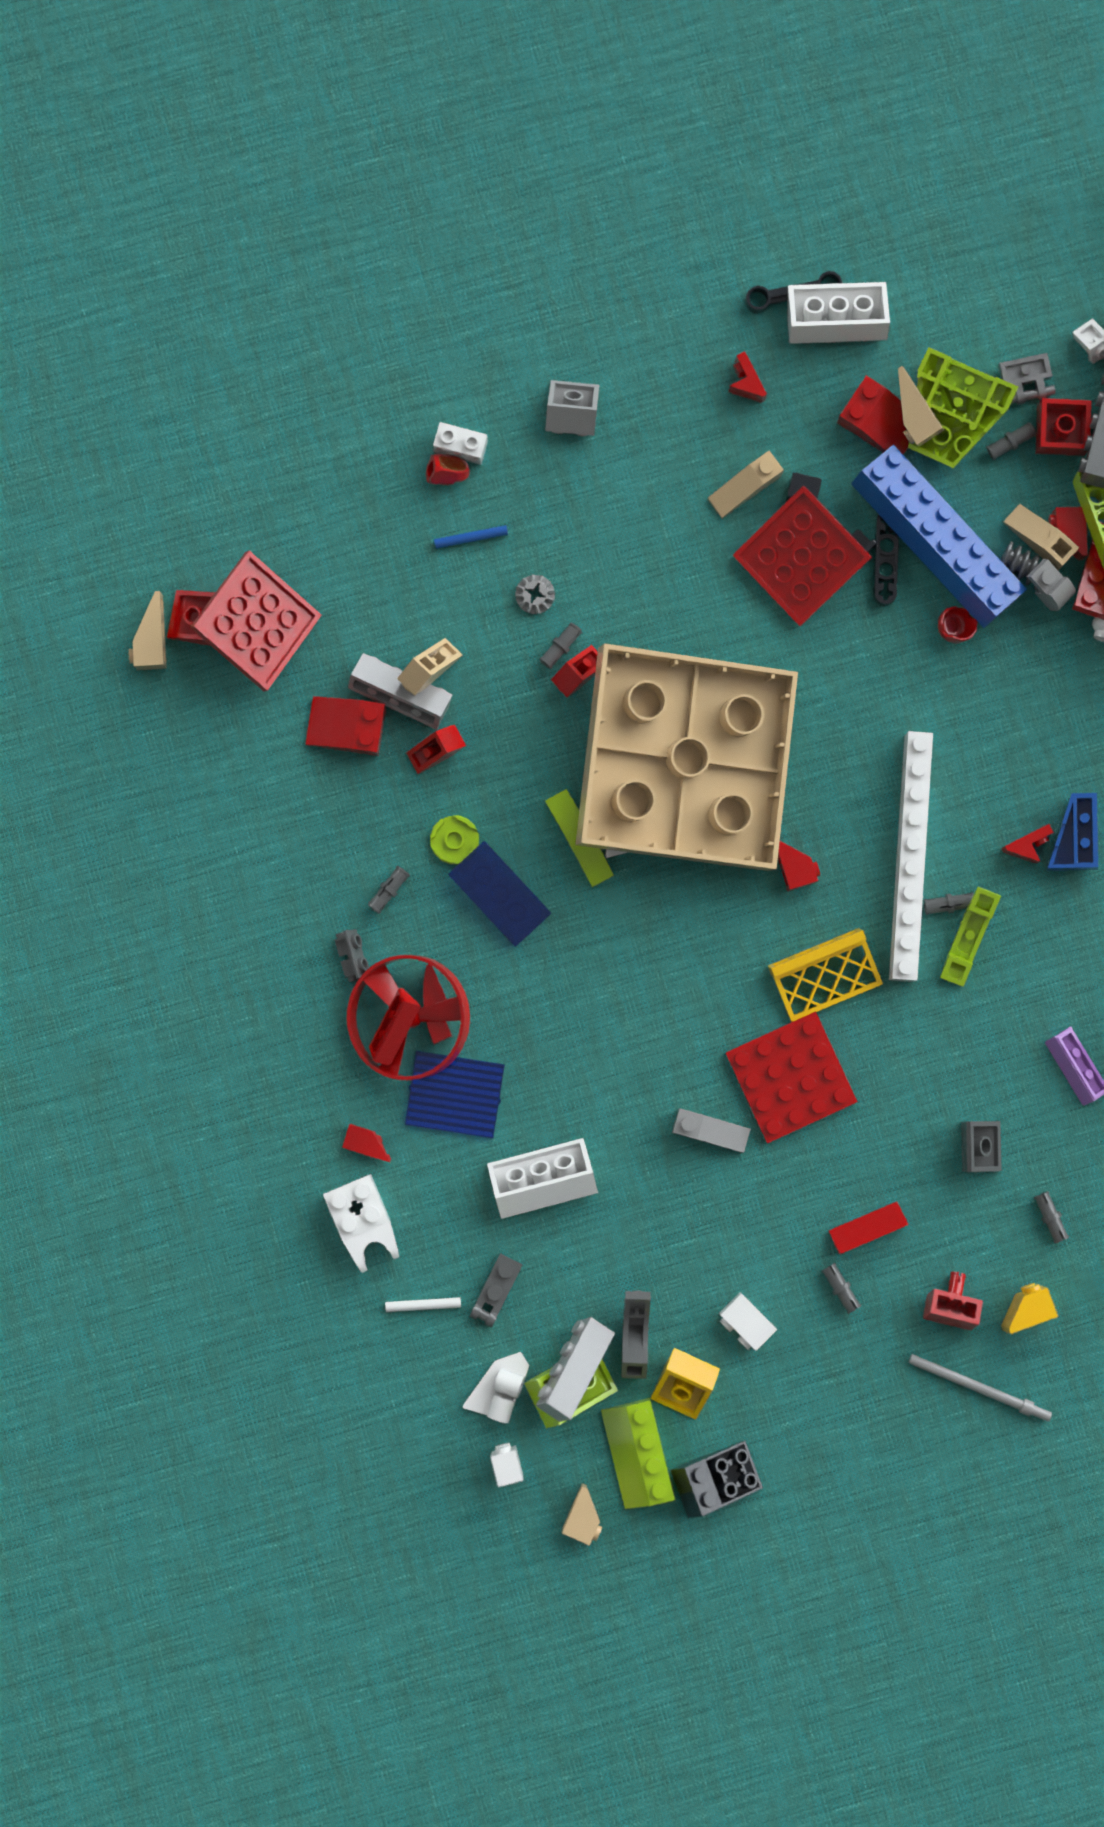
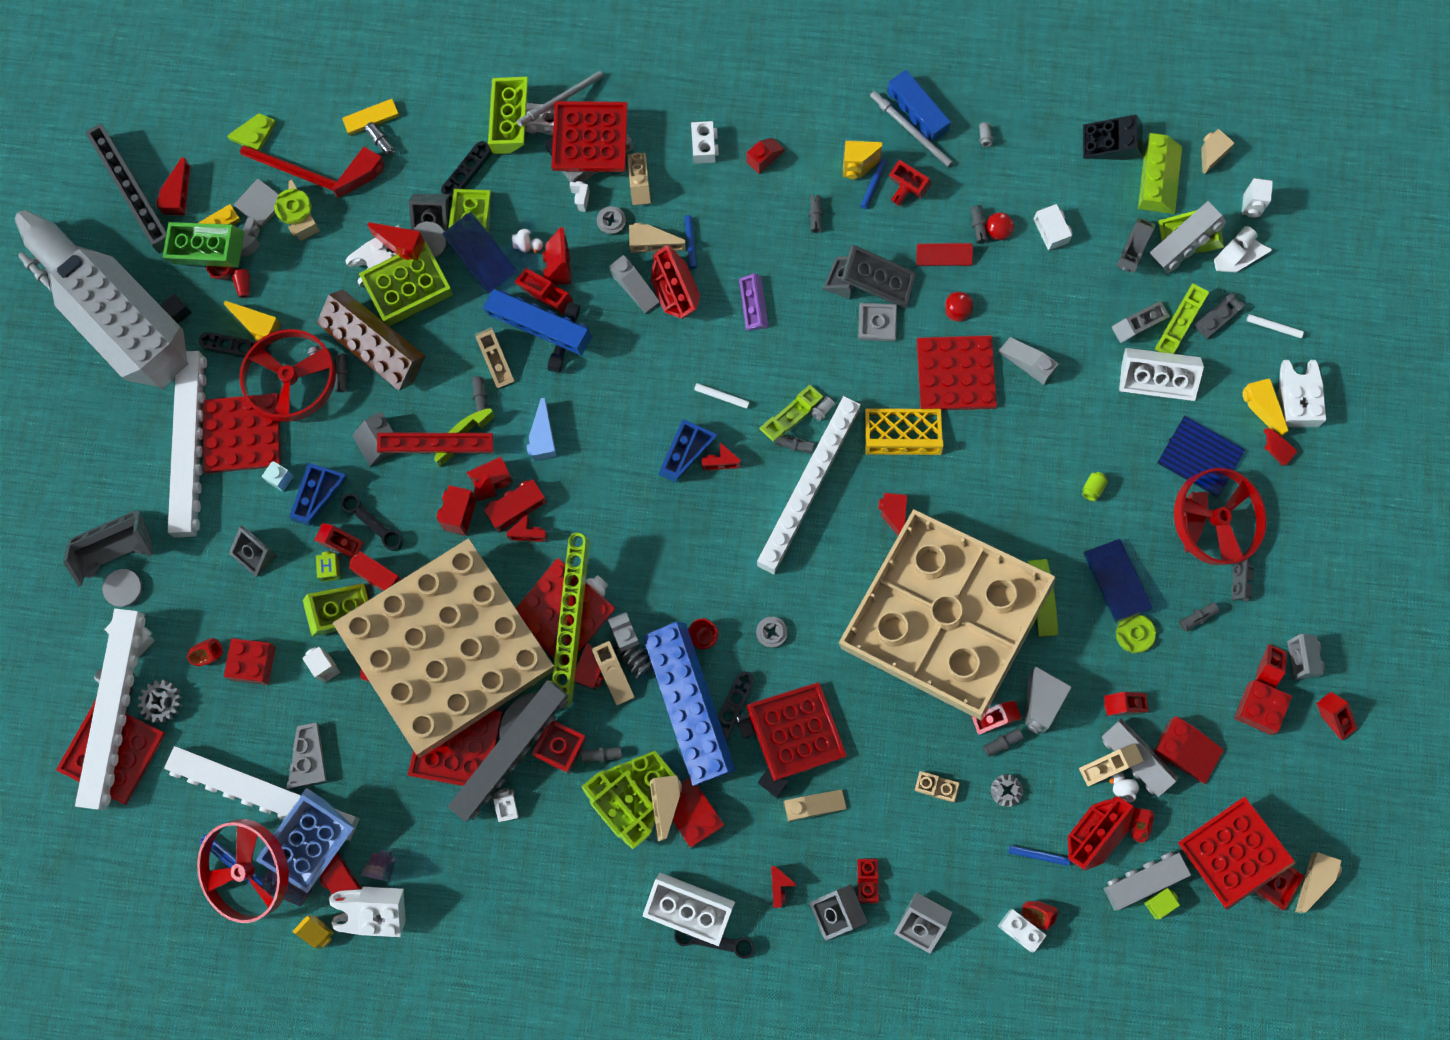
camera: 150 degrees left, 10 degrees down
red slope [369,988,420,1065] -> none
yellow slope [650,1348,720,1420] -> none
flat silver plate [998,353,1056,405] -> none
none -> white bar [694,383,749,409]
none -> light grey gear [756,617,787,648]
none -> dark grey slope [809,884,868,941]
none -> light grey pin [812,396,835,421]
none -> dark grey tile [841,245,916,308]
none -> red slope [857,859,879,903]
none -> light grey tile [858,303,897,342]
none -> blue bar [860,159,887,209]
none -> blue brick [888,70,951,142]
none -> tan slope [915,771,960,803]
none -> red hair [945,291,973,322]
none -> light grey pin [979,122,994,147]
none -> red hair [985,212,1014,240]
none -> light grey slope [1025,667,1071,734]
none -> red wedge [1068,796,1134,871]
none -> lime brick [1082,472,1108,502]
none -> light grey brick [1103,851,1191,911]
none -> white animal [1109,772,1139,803]
none -> light grey slope [1112,301,1170,343]
none -> red rock [1129,808,1154,843]
none -> lime brick [1144,888,1180,919]
none -> lime slope [1154,283,1209,354]
none -> red brick [1234,679,1292,735]
none -> yellow slope [1243,378,1288,437]
none -> red slope [1256,644,1287,688]
none -> light grey slope [1287,634,1325,680]
none -> red slope [1316,692,1357,741]

